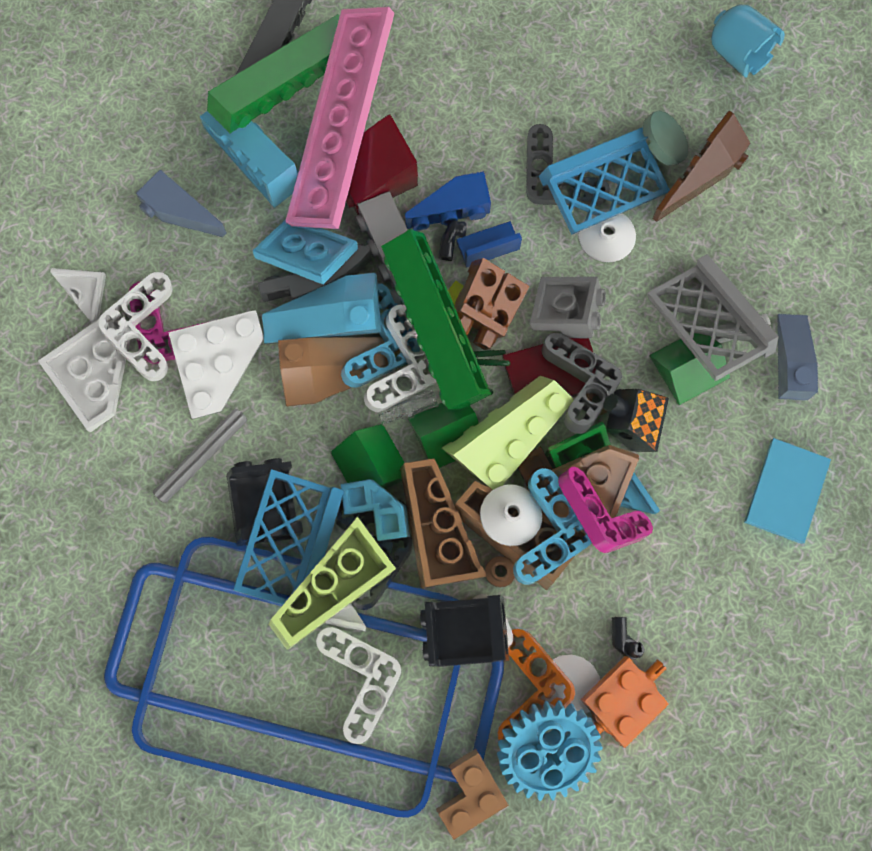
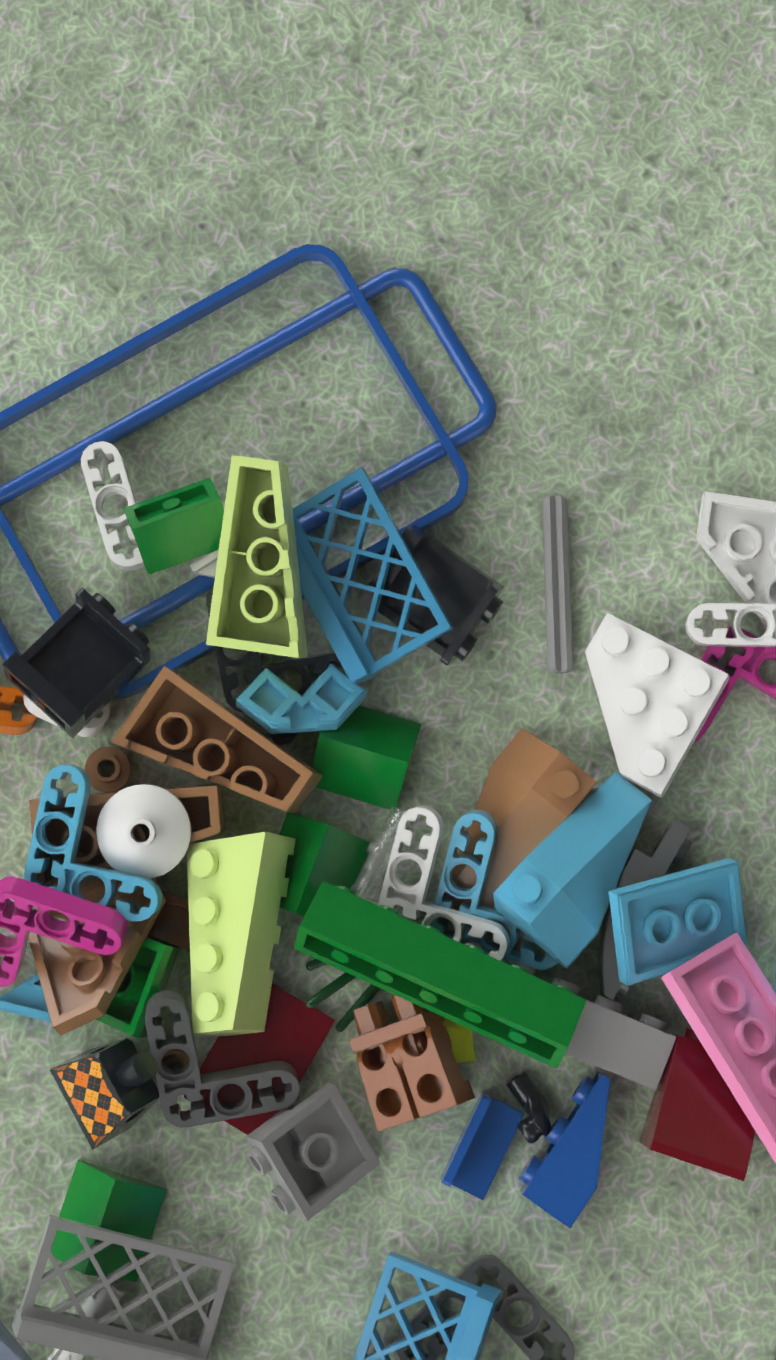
camera: 140 degrees right, 5 degrees up
white dish [579,209,636,262] -> none
none -> green panel [123,478,224,574]

